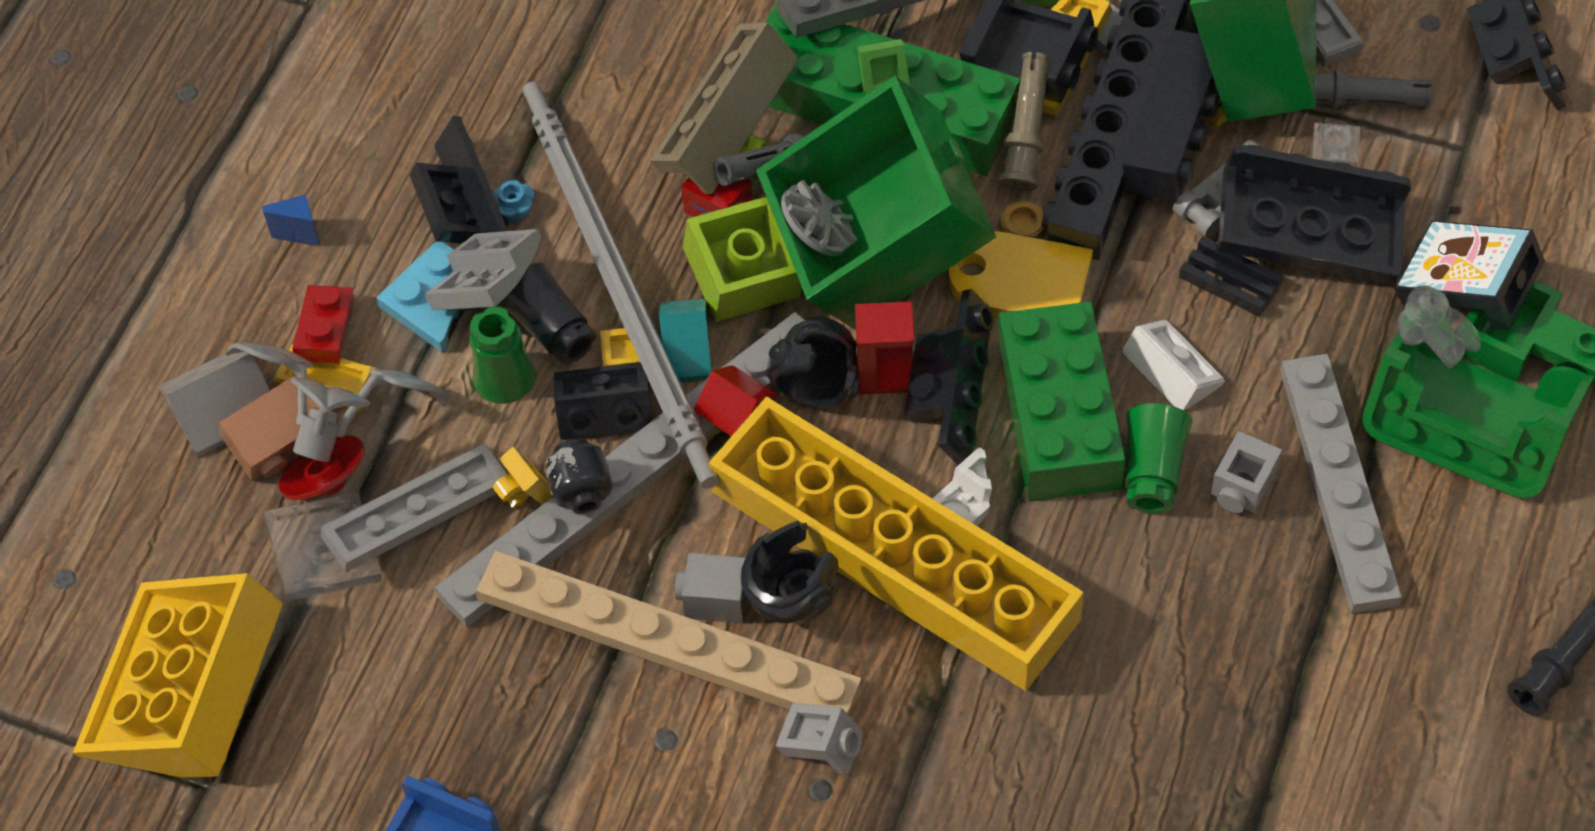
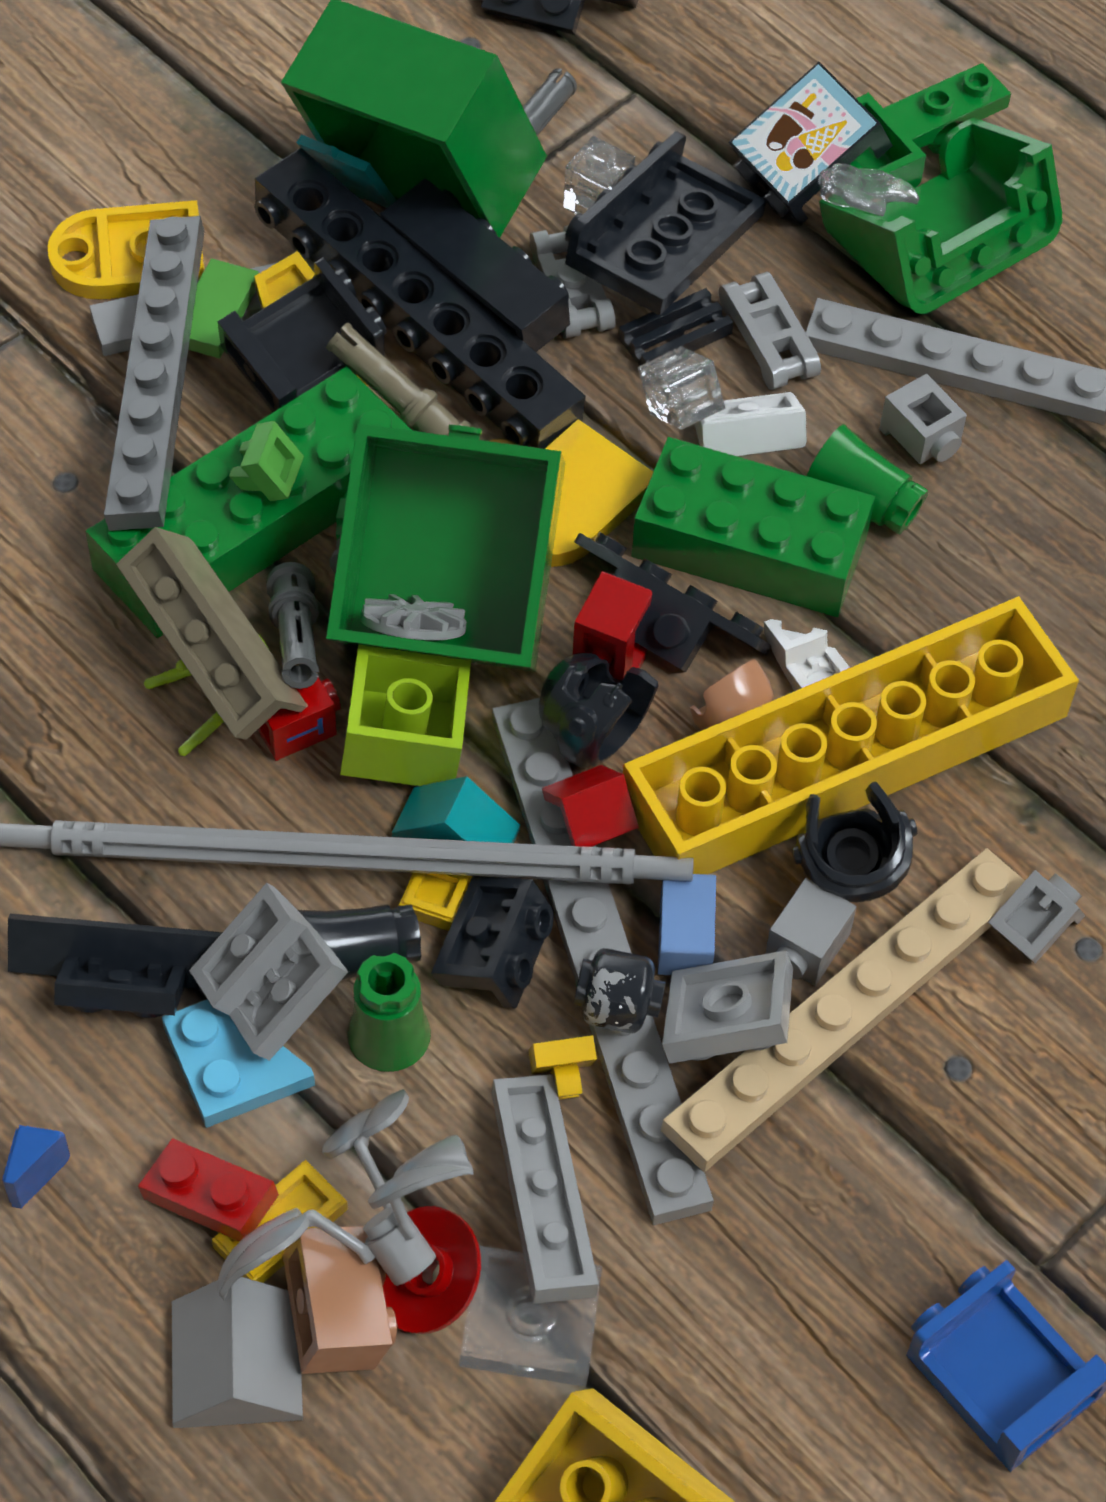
camera: 70 degrees left, 0 degrees up
dark azure plate [492,180,535,222] -> none
none -> clear brick [638,347,725,430]
none -> medium blue piece [658,874,716,975]
none -> light grey plate [662,950,793,1064]
none -> nougat hair [690,659,774,731]
none -> light grey plate [718,272,821,390]

